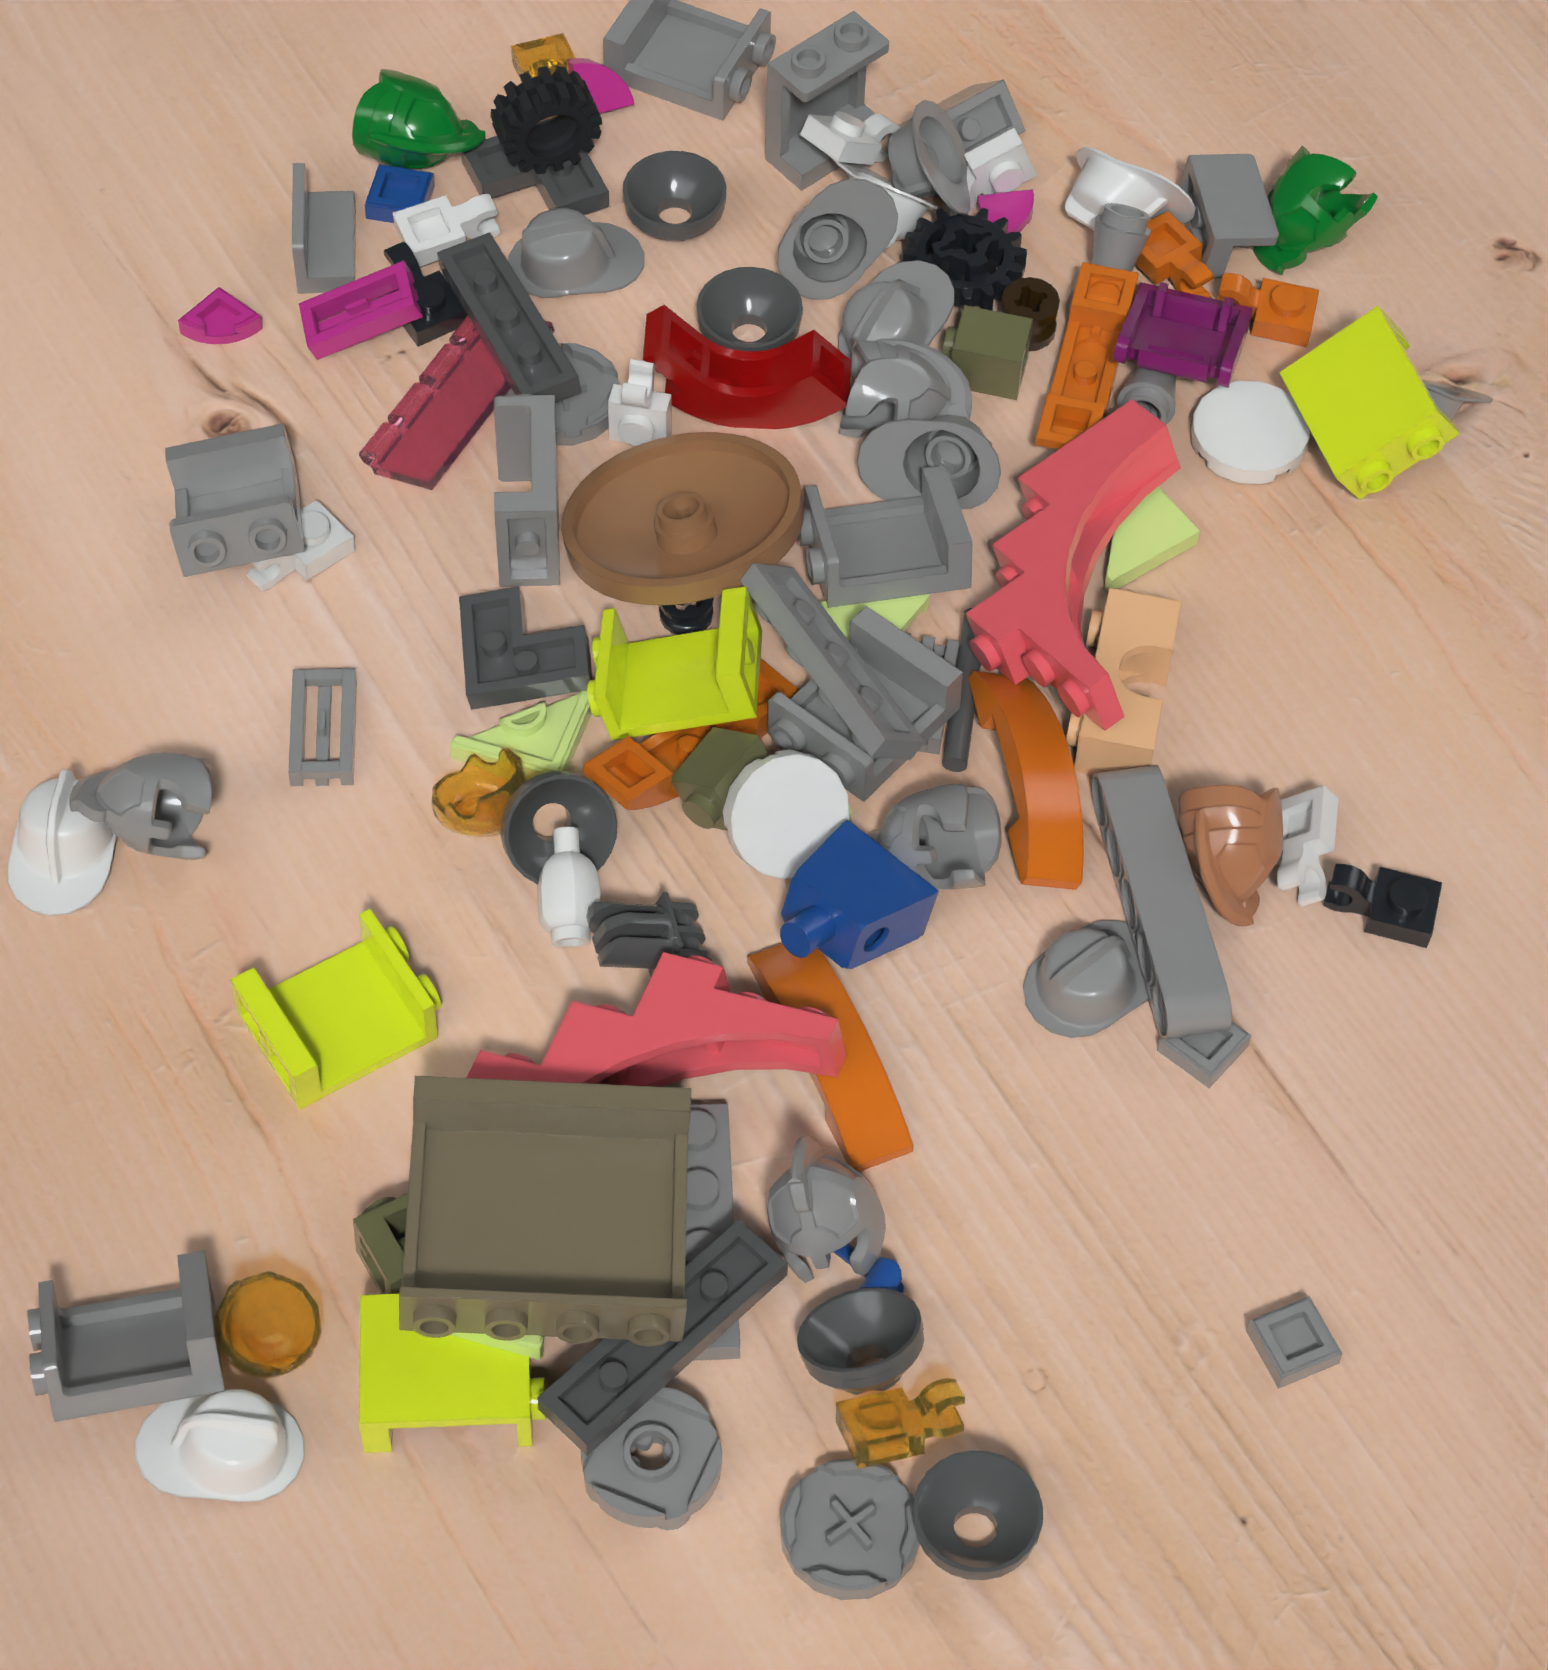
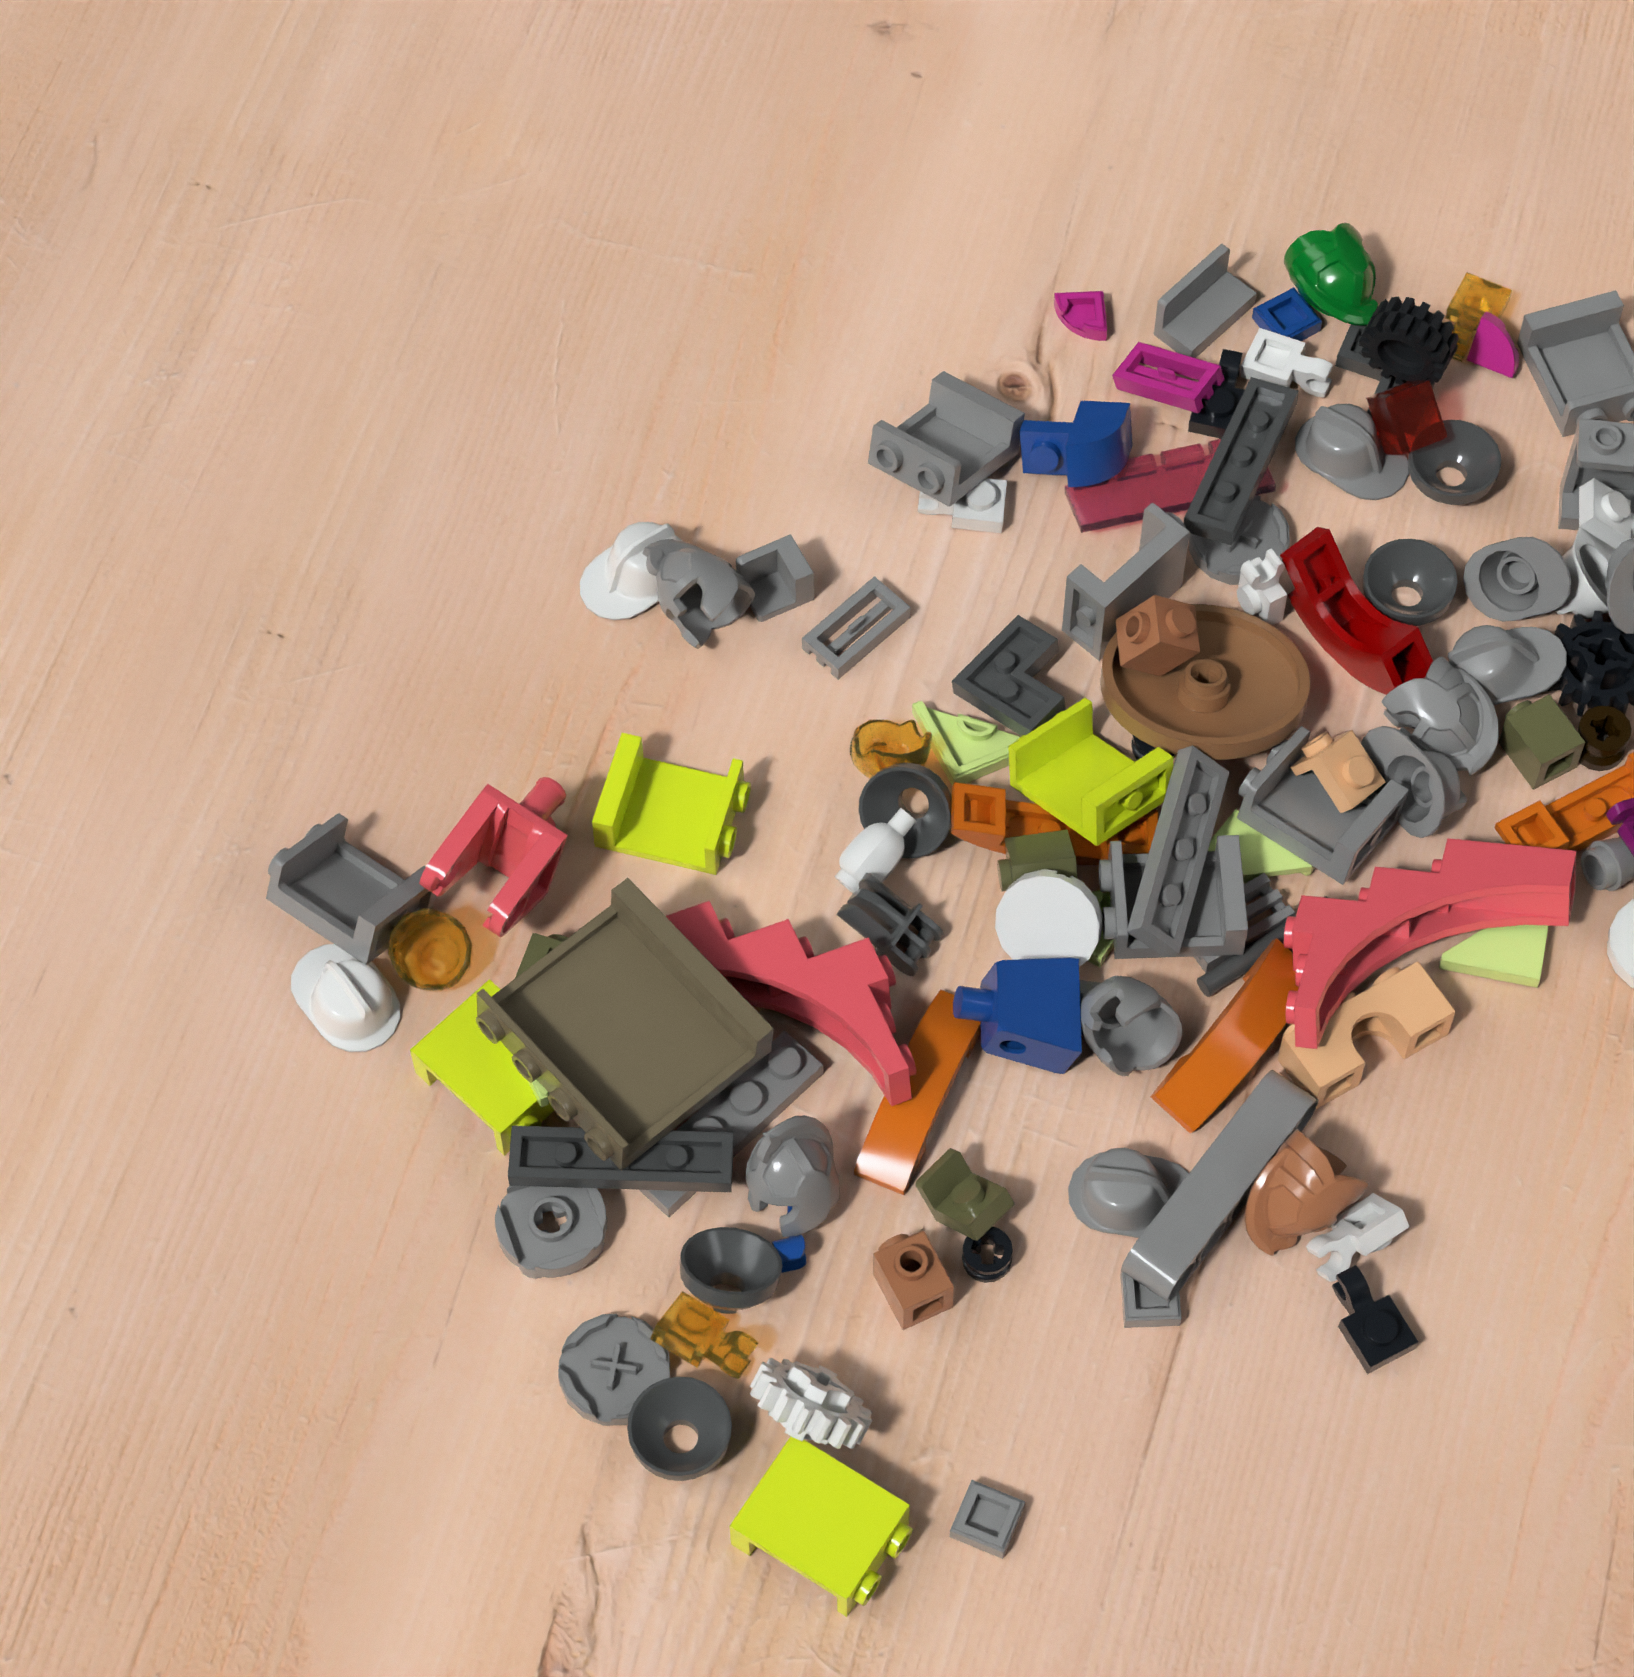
camera: 50 degrees right, 5 degrees up
none -> coral piece [419,777,568,937]
none -> neon yellow panel [729,1436,913,1617]
none -> light grey panel [736,534,814,622]
none -> white gear [750,1358,872,1449]
none -> nougat brick [873,1230,954,1330]
none -> olive bracket [915,1148,1015,1241]
none -> black bush [962,1227,1013,1283]
none -> blue brick [1019,401,1133,487]
none -> nougat brick [1116,595,1200,676]
none -> light nougat bracket [1290,730,1386,813]
none -> clear red panel [1366,380,1447,455]

